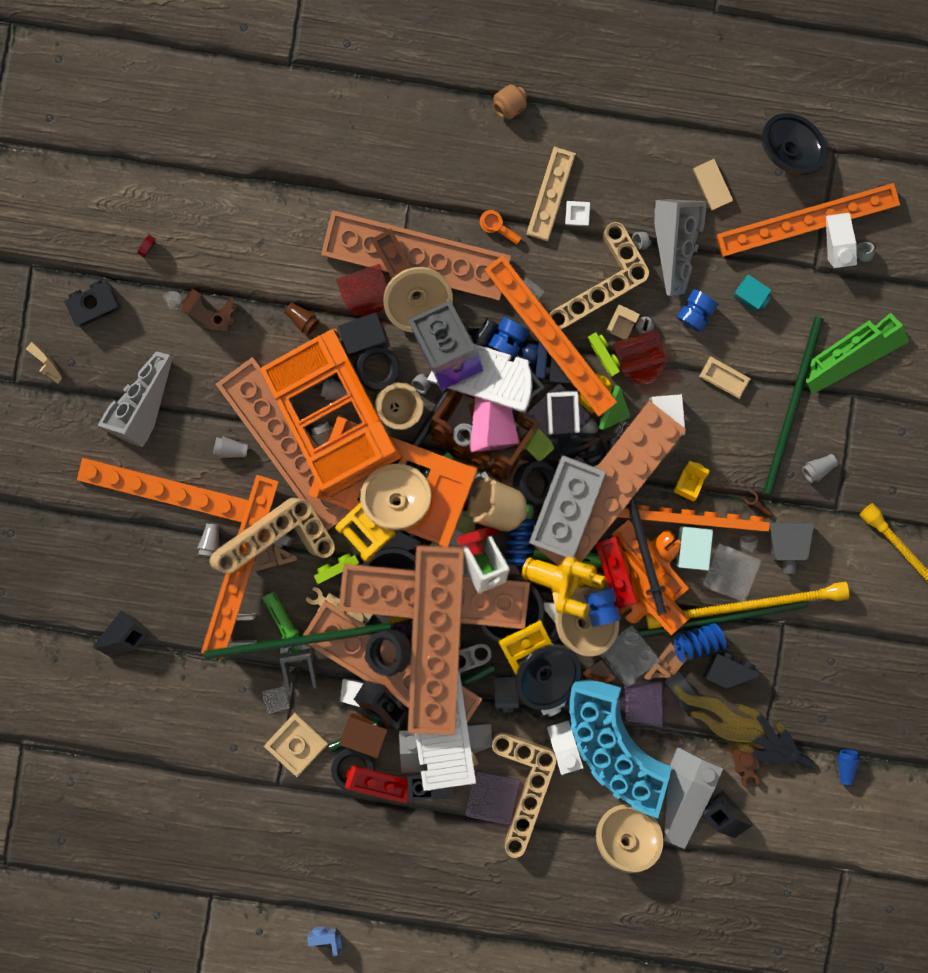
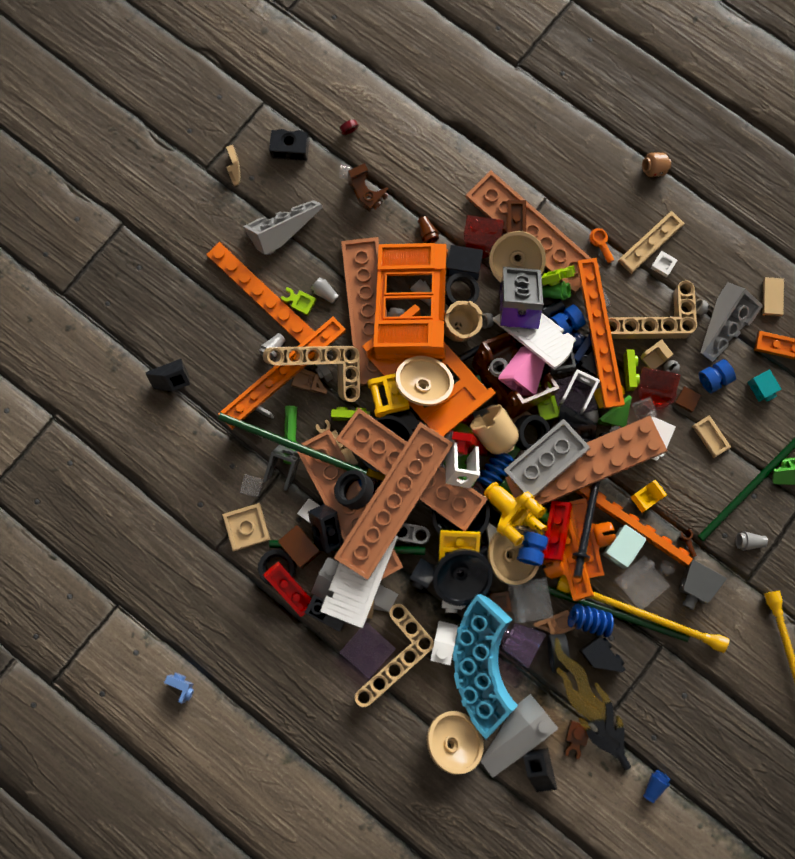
camera: 35 degrees right, 10 degrees down
none -> lime plate [281,288,317,316]
none -> lime plate [542,265,576,286]
none -> bright green cone [542,281,571,300]
none -> clear tile [632,397,658,420]
none -> reddish brown tile [674,386,701,413]

